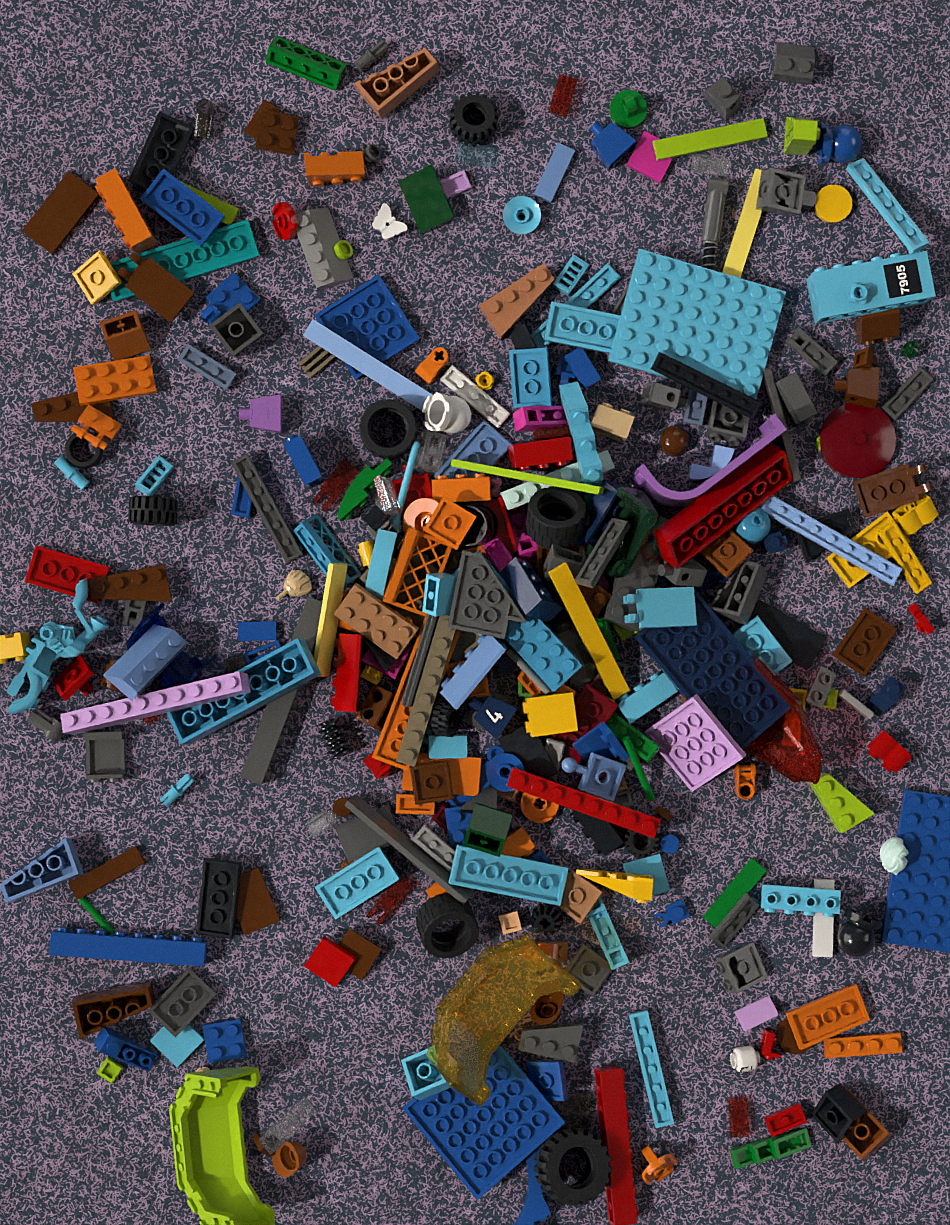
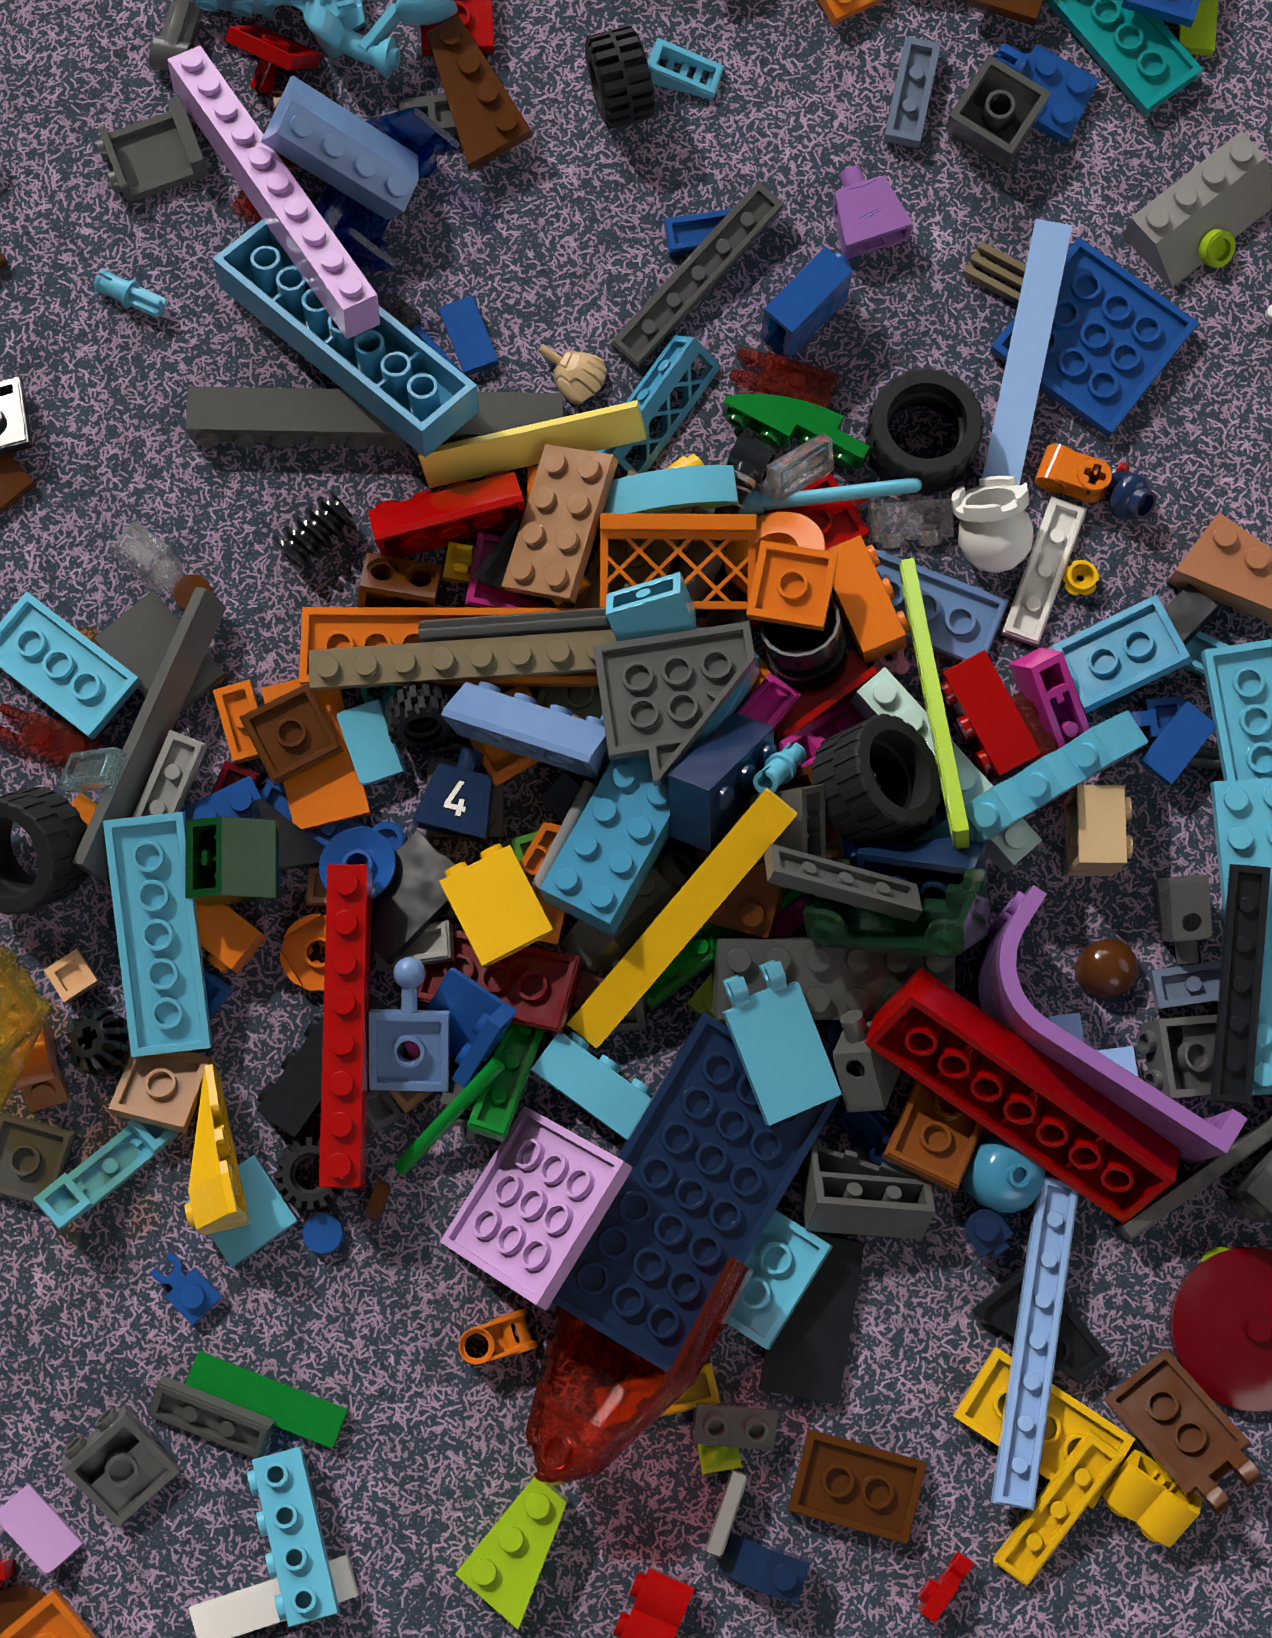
camera: 75 degrees right, 10 degrees down
red tile [272,202,298,241] -> none
red bracket [363,752,392,779] -> none
none -> clear light blue tile [58,747,126,793]
none -> medium azure pin [753,742,807,793]
none -> dark blue animal [1107,462,1157,520]

